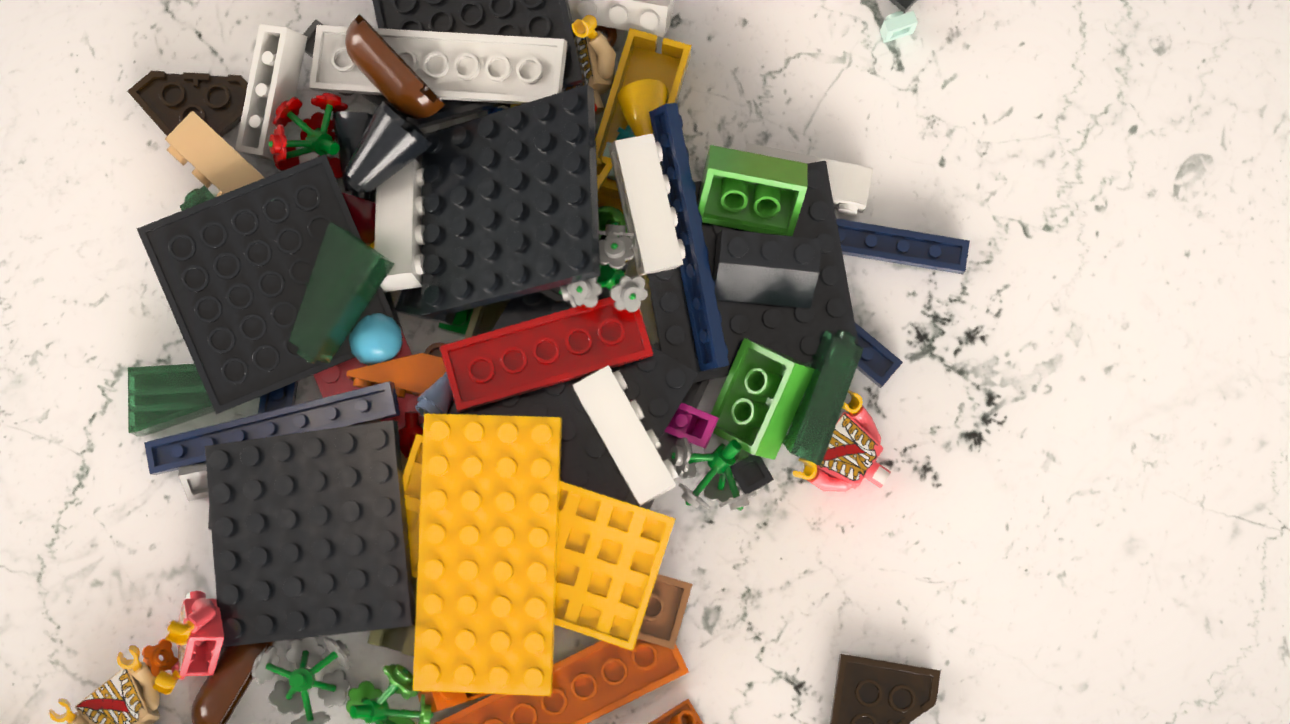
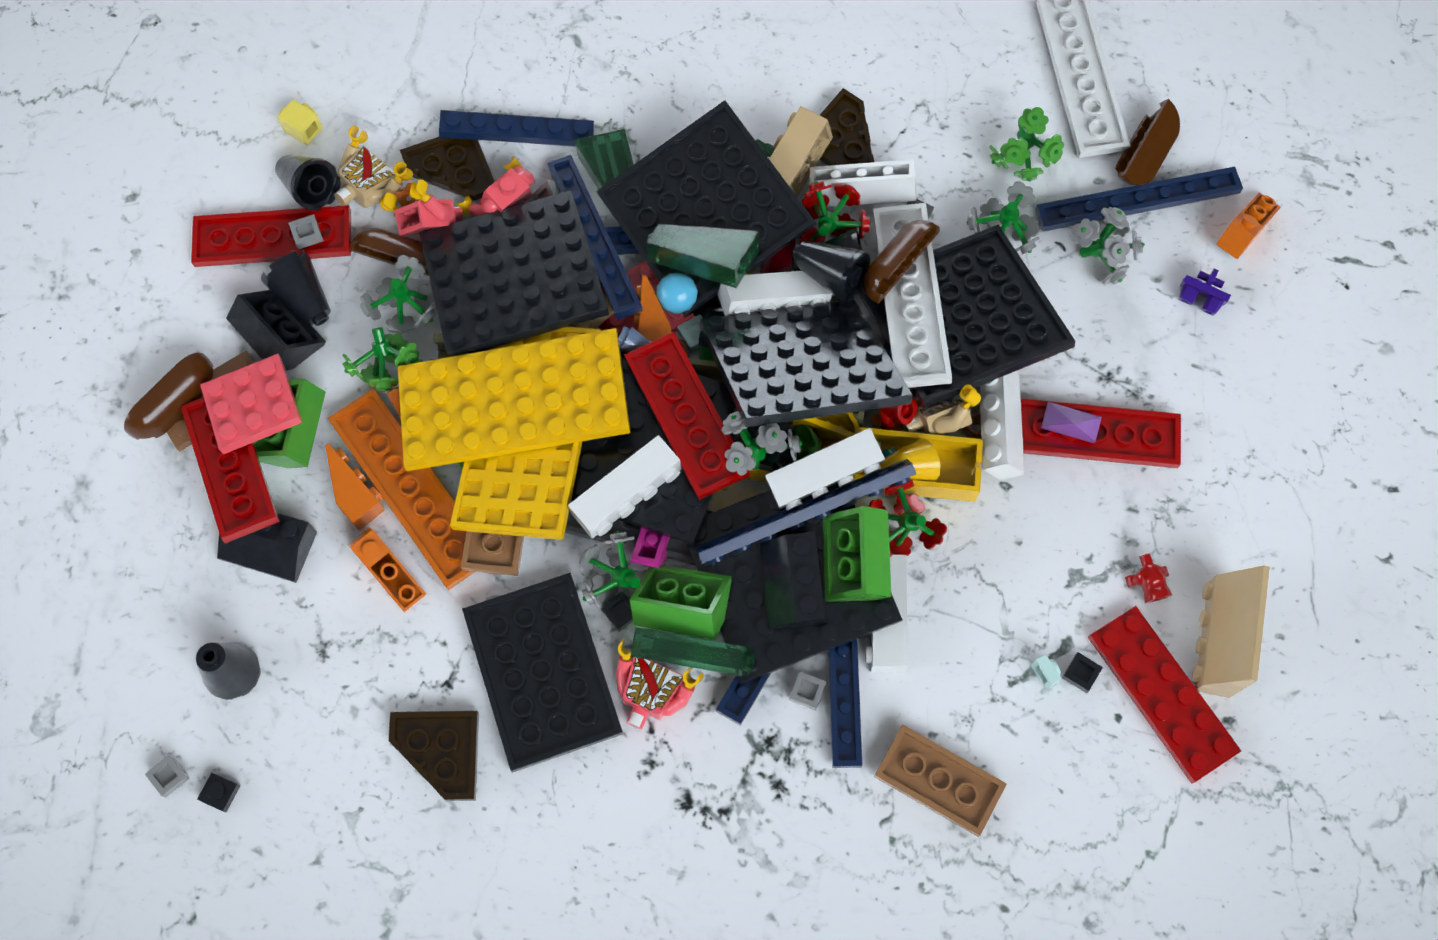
camera: 80 degrees right, 10 degrees down
none -> dark brown plate [400,137,495,201]
none -> dark blue plate [439,110,594,148]
none -> coral torso [456,156,534,217]
none -> black plate [462,572,623,773]
none -> light aqua plate [677,315,703,352]
none -> light grey plate [789,671,826,710]
none -> red plant [868,480,947,557]
none -> medium nougat plate [874,724,1007,837]

